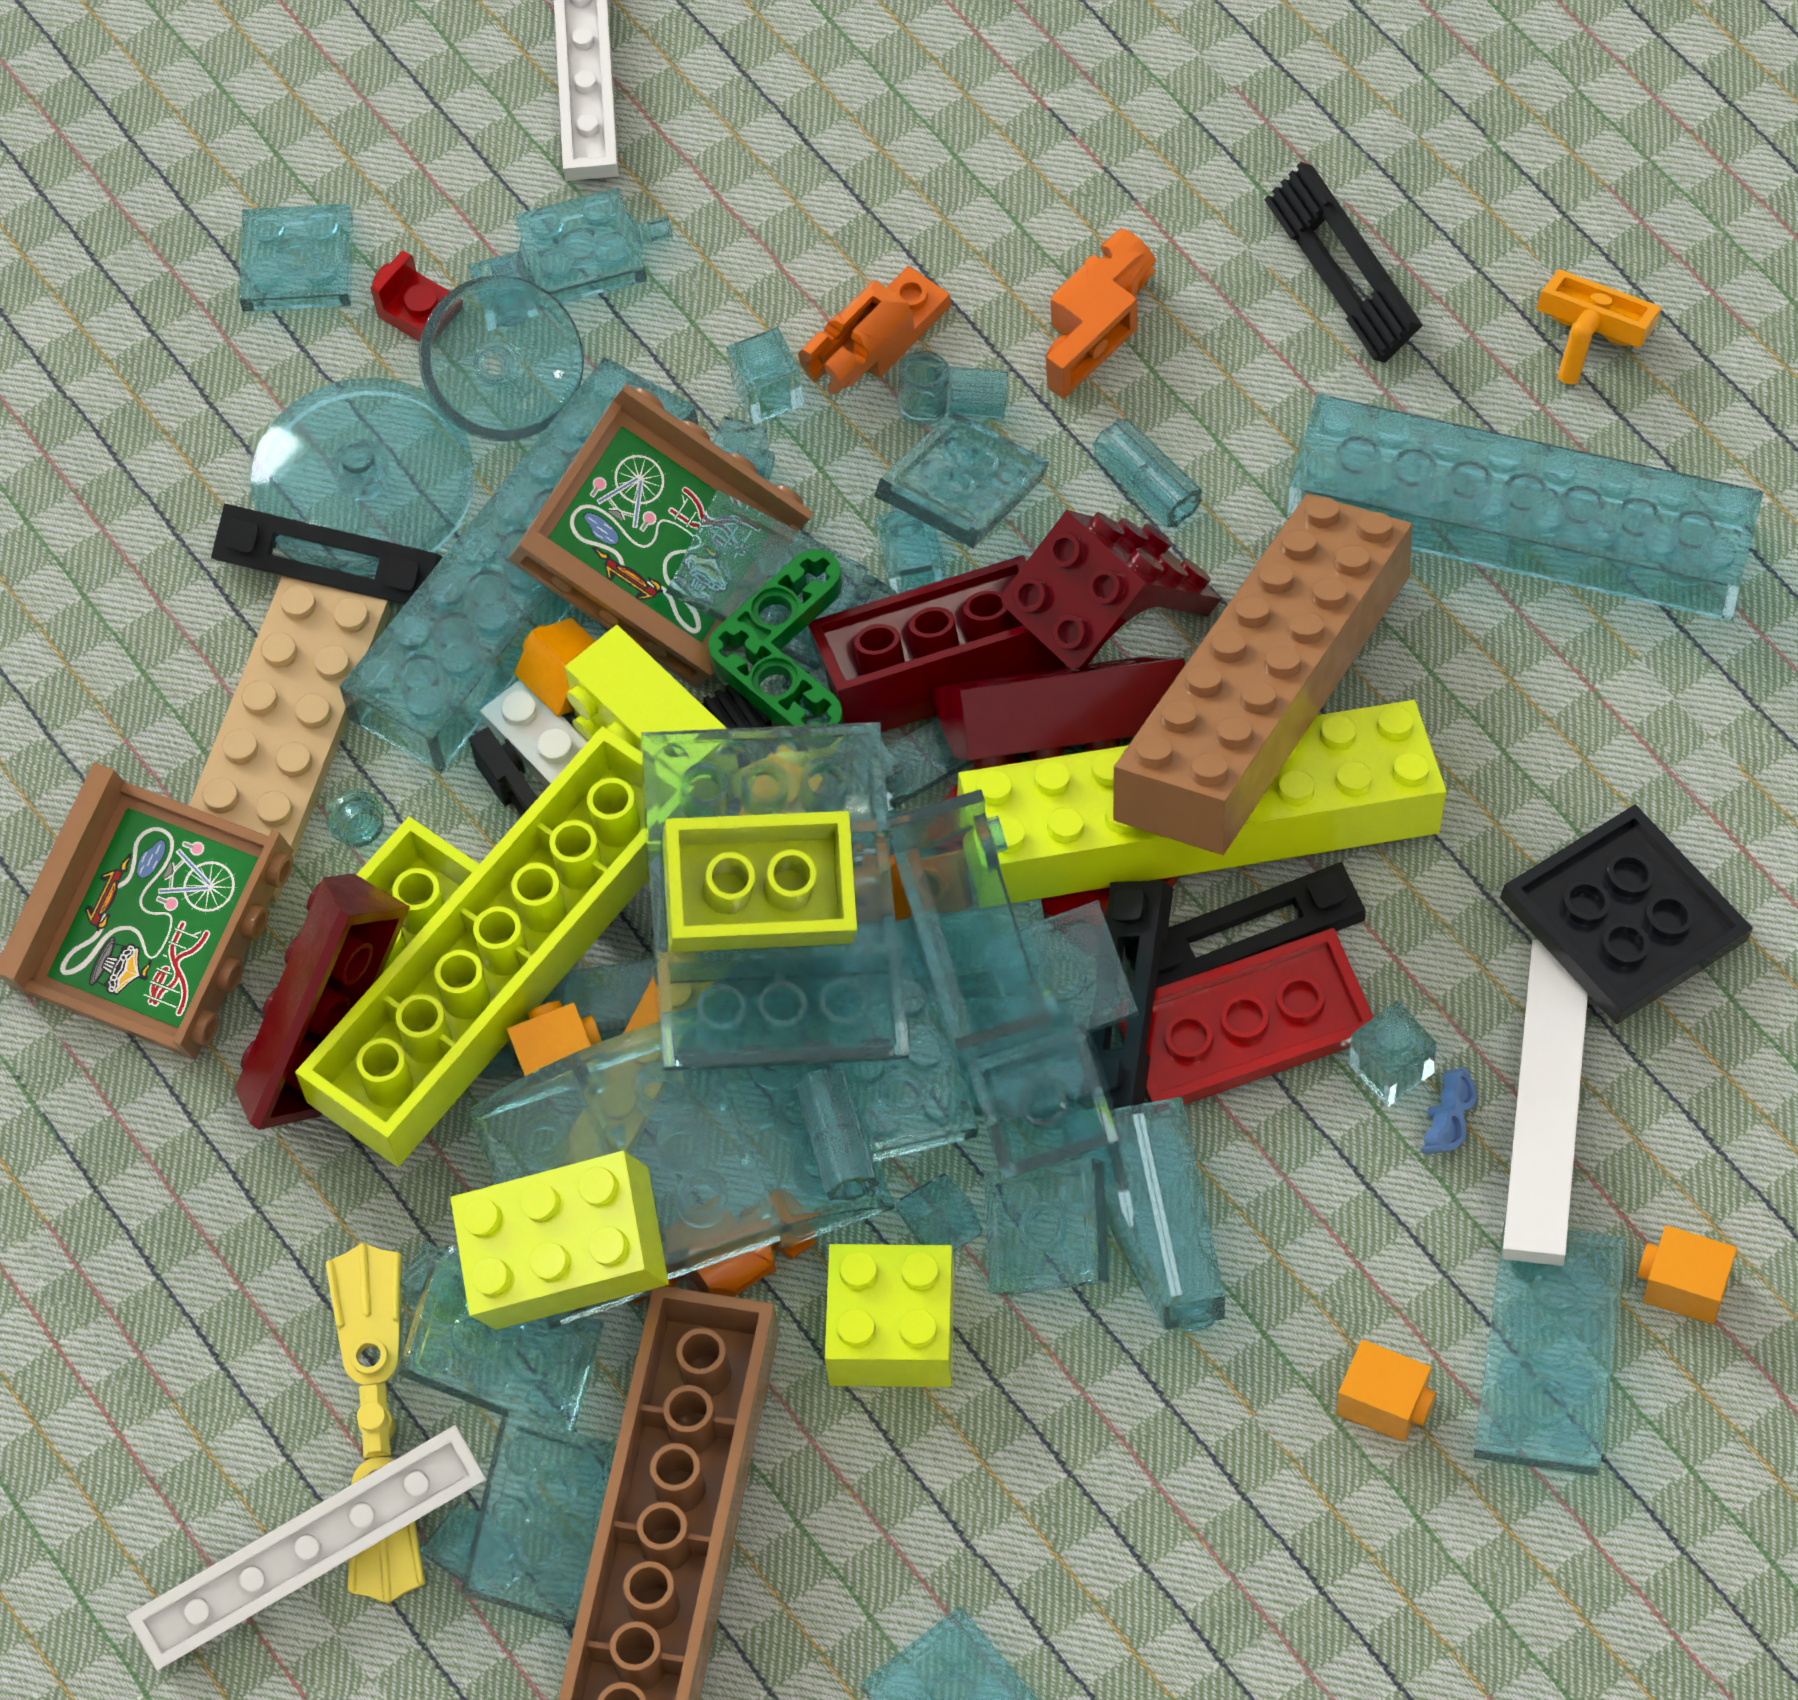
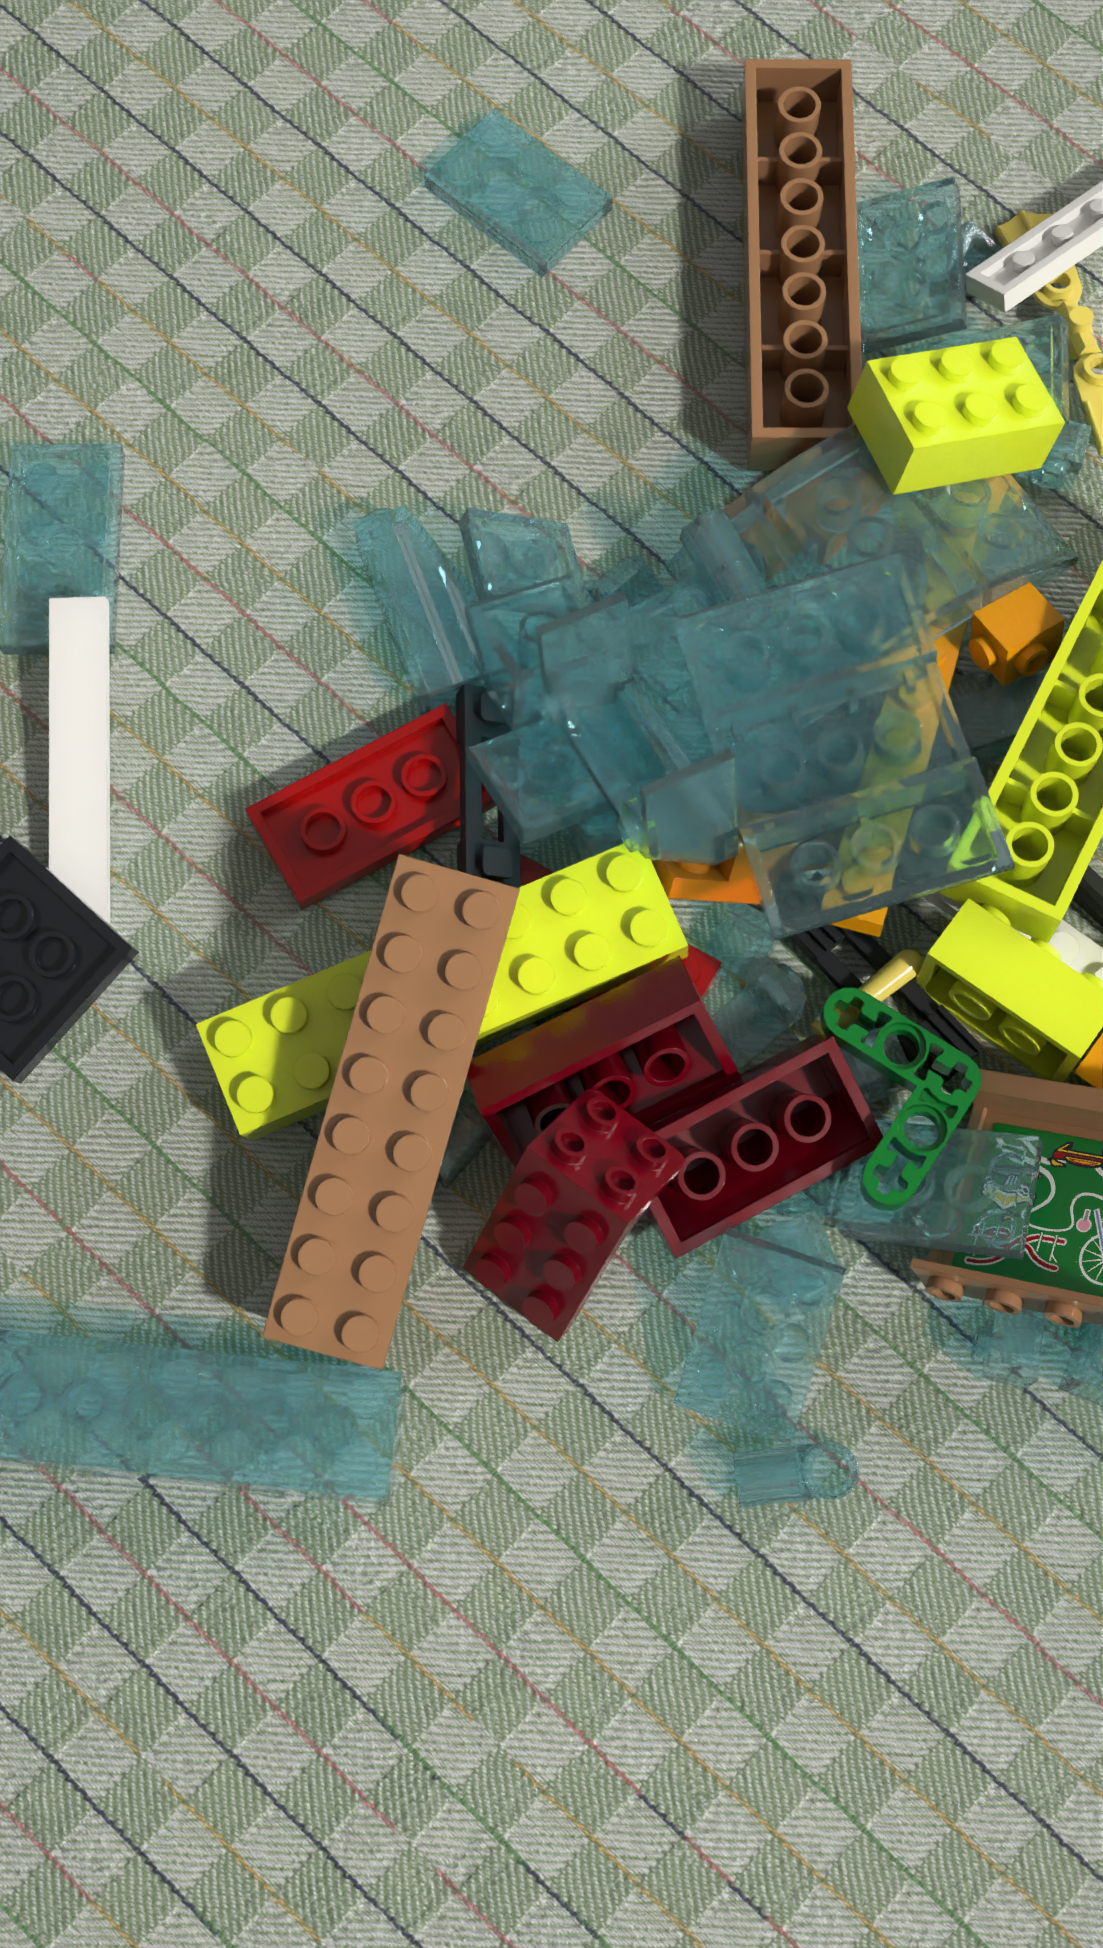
camera: 165 degrees right, 10 degrees up
neon yellow brick [662,811,857,955] -> none
clear light blue brick [727,327,804,425] -> none
orange plate [798,266,951,394] -> none
neon yellow brick [825,1244,955,1387] -> none
orange plate [1046,228,1157,399] -> none
clear light blue axle [1093,418,1203,528] -> none
black container [1125,862,1366,989] -> none
black container [1264,162,1423,363] -> none
light orange brick [1336,1339,1437,1443] -> none
clear light blue brick [1349,1000,1437,1107] -> none
medium blue piece [1421,1068,1477,1154] -> none
light orange plate [1536,269,1662,384] -> none

